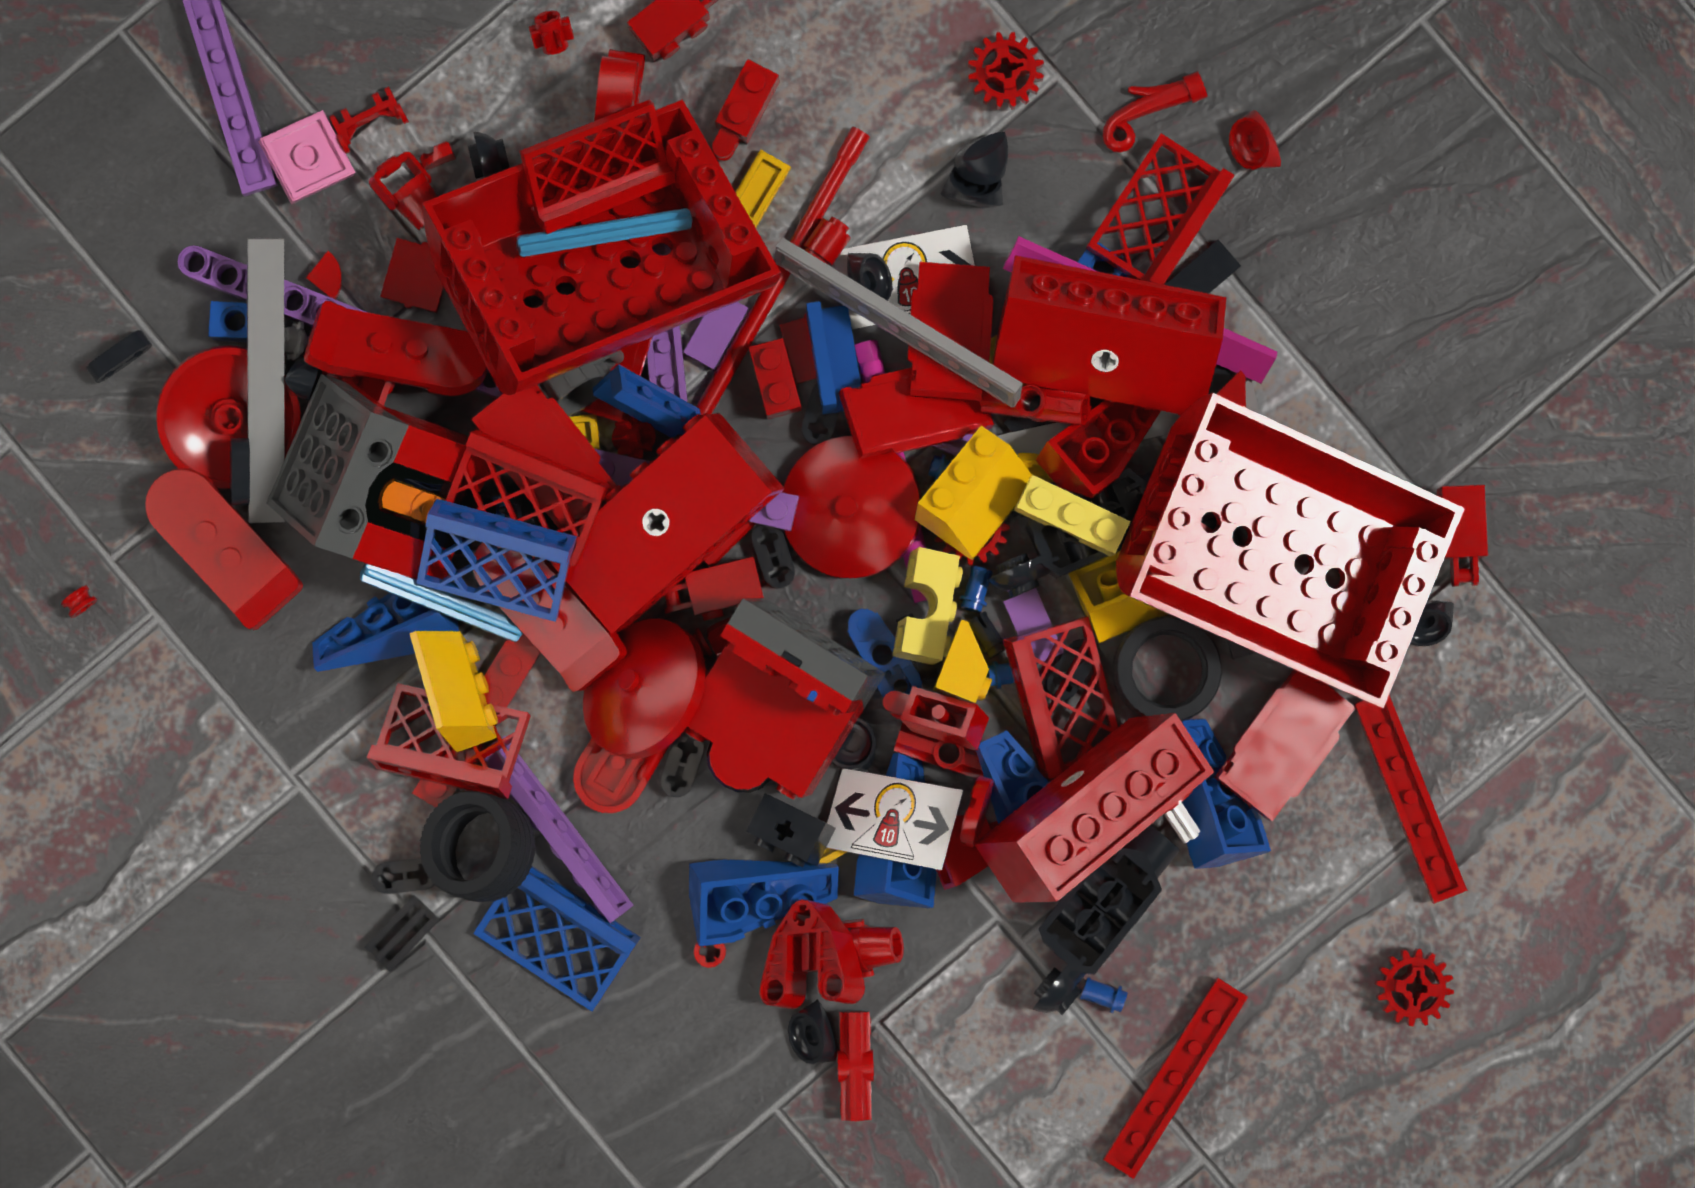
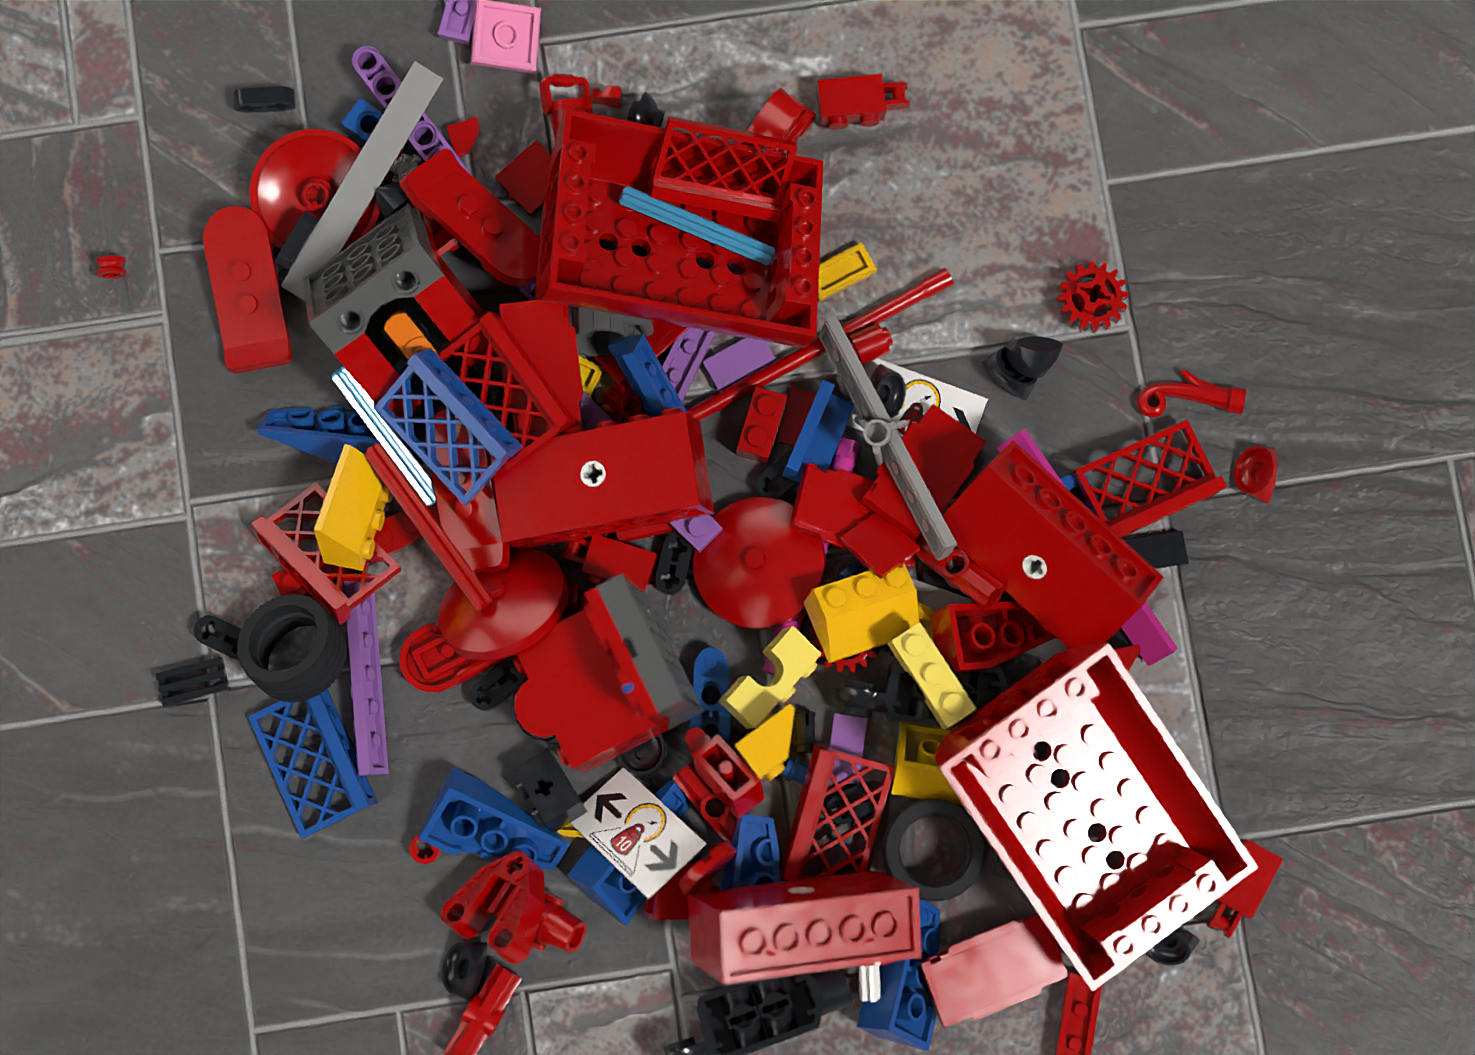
camera: 30 degrees right, 5 degrees down
red piece [329,86,409,154] -> none
red gear [529,10,574,55] -> none
red brick [712,59,780,161] -> none
blue pin [959,566,993,613] -> none
none -> red axle [365,443,492,611]
none -> red piece [840,512,921,579]
none -> light grey plant [854,416,909,467]

